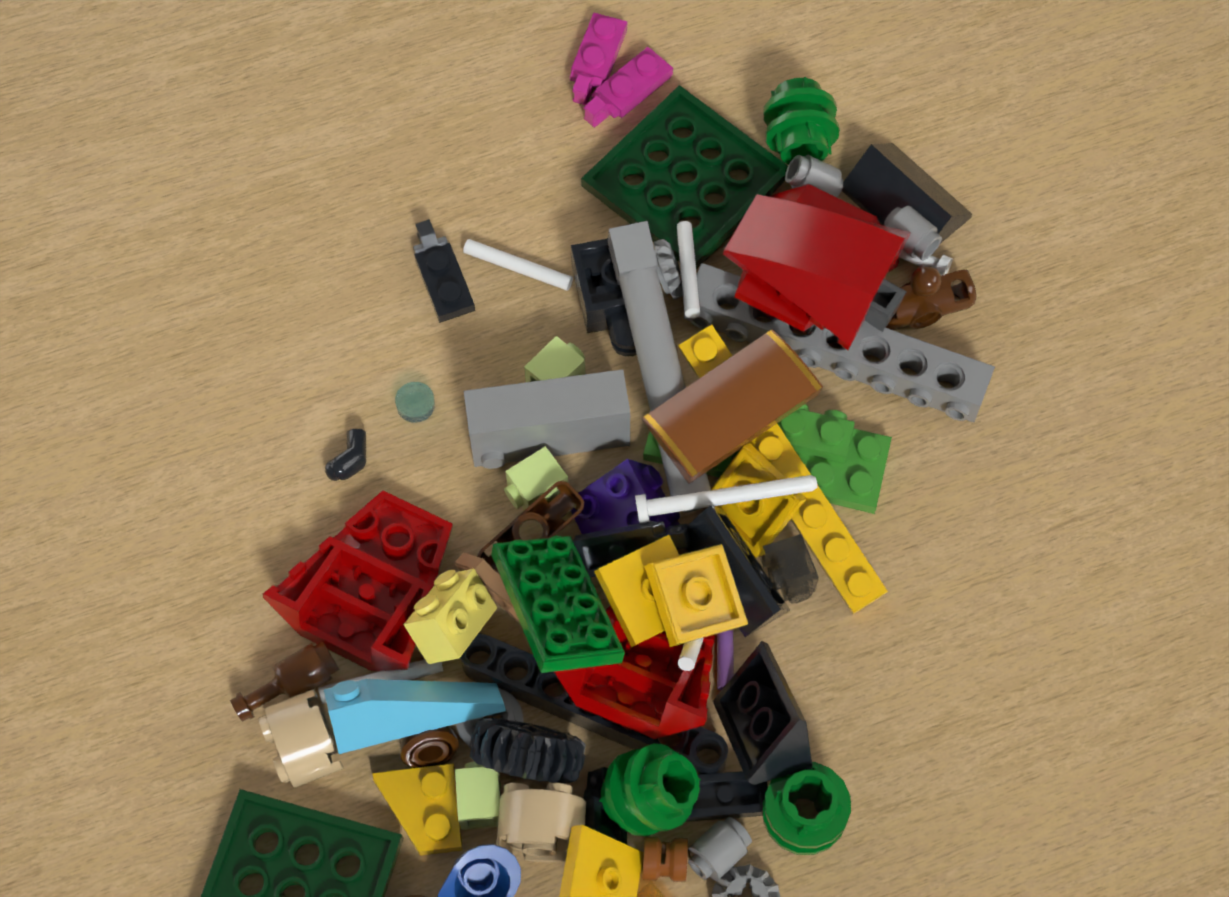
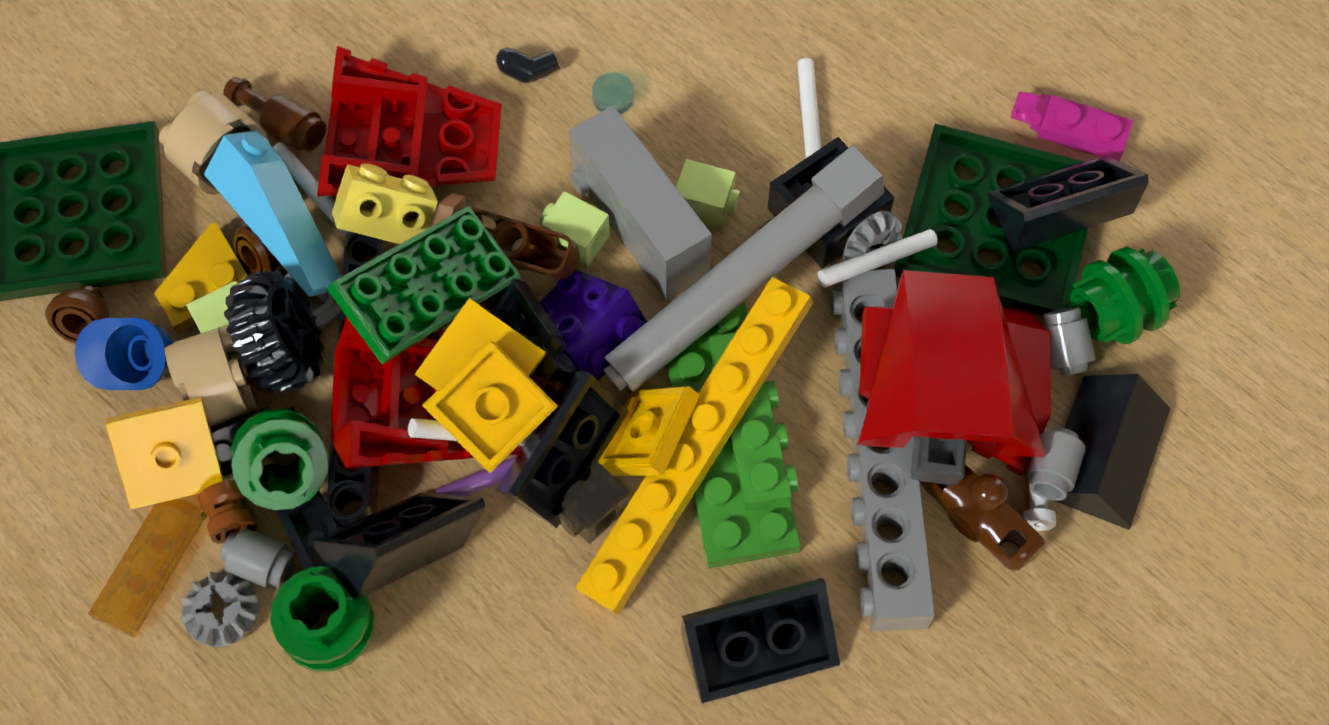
camera: 65 degrees right, 0 degrees up
black hinge [413,219,475,323] -> none
dark pink hinge [570,13,628,105] -> none
white bar [635,475,817,524] -> none
dark orange slope [642,329,823,484] -> none
none -> black slope [681,578,840,703]
none -> black slope [987,155,1149,251]

